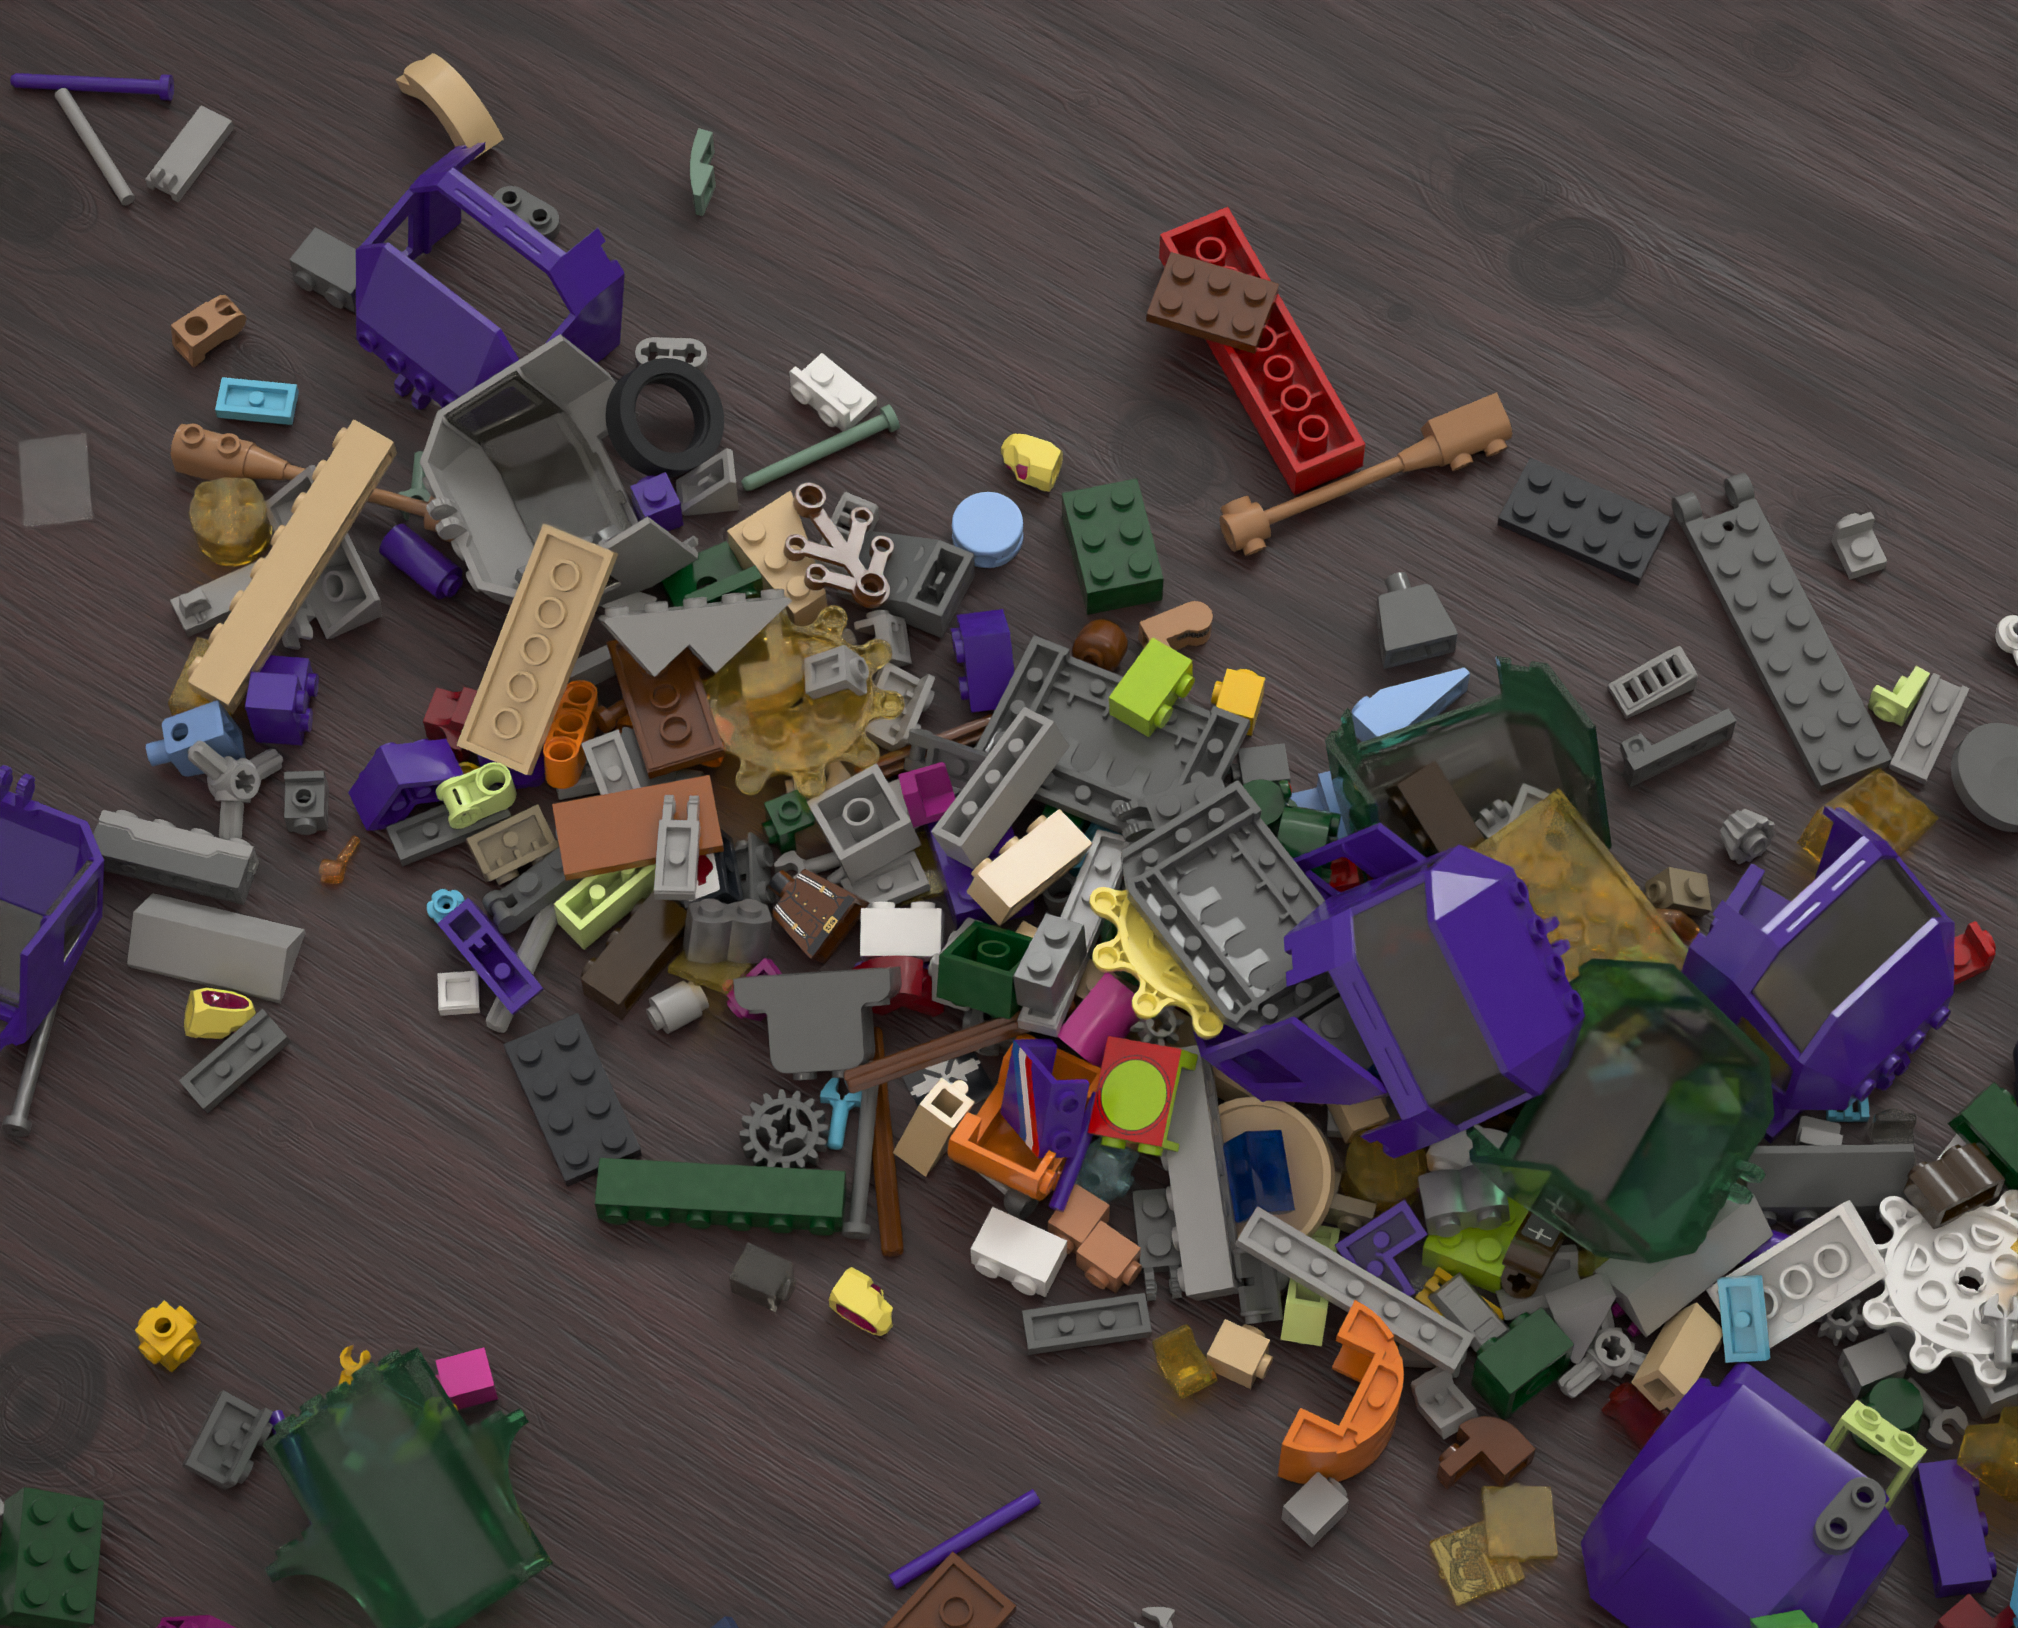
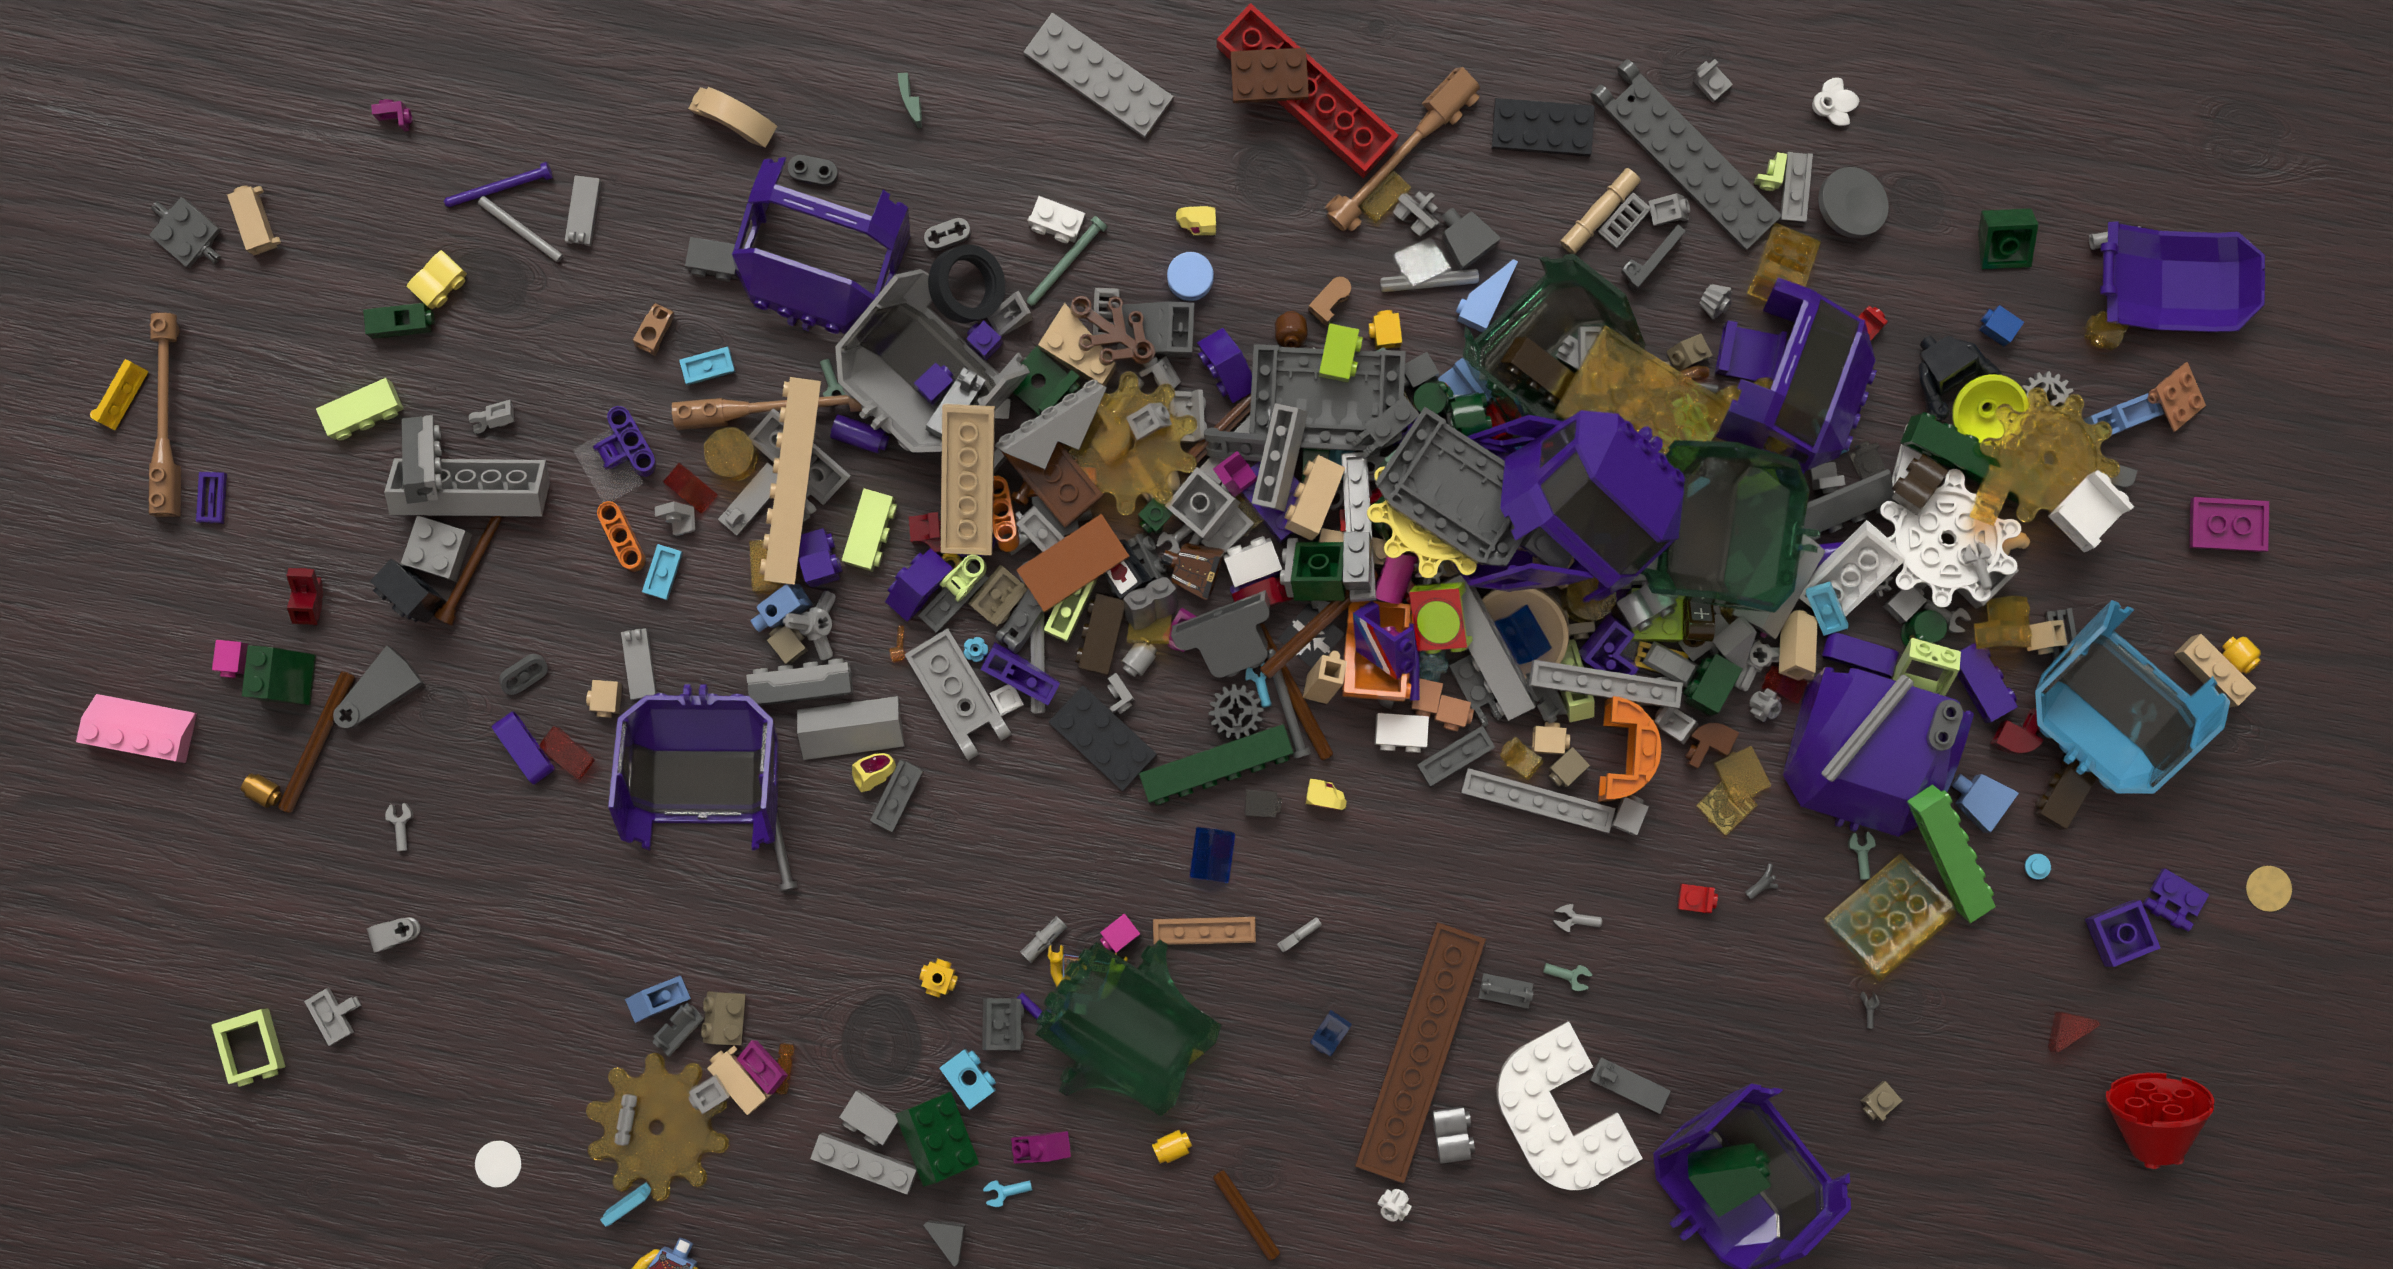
camera: 25 degrees left, 20 degrees up
dark grey brick [284,771,329,835] -> none
light grey hinge [654,795,701,900] -> none
dark purple bar [888,1489,1041,1590] -> none
dark green brick [1062,478,1164,615] -> none
none -> dark purple beam [593,406,656,477]
none -> orange beam [597,501,646,572]
none -> medium azure plate [642,544,683,600]
none -> light grey bracket [655,502,695,536]
none -> clear red slope [663,463,718,514]
none -> dark tan brick [767,625,808,665]
none -> yellowish green brick [842,488,897,572]
none -> light grey hinge [904,628,1012,761]
none -> dark purple brick [914,363,954,406]
none -> medium azure brick [940,1049,996,1110]
none -> light grey pin [1020,916,1068,963]
none -> light grey plate [1023,13,1174,138]
none -> light grey bracket [1107,673,1134,714]
none -> medium nougat tile [1153,917,1256,945]
none -> clear blue panel [1190,827,1235,883]
none -> light grey bar [1277,917,1322,952]
none -> clear yellow tile [1358,170,1411,223]
none -> light grey axle [1380,269,1479,292]
none -> light grey hips [1393,191,1440,236]
none -> clear piece [1393,237,1451,288]
none -> light grey plate [1461,768,1616,833]
none -> dark tan brick [1548,747,1590,787]
none -> tan piece [1560,168,1641,255]
none -> light grey bracket [1649,193,1690,226]
none -> light grey gear [1750,688,1782,722]
none -> light grey axle [1821,675,1914,782]

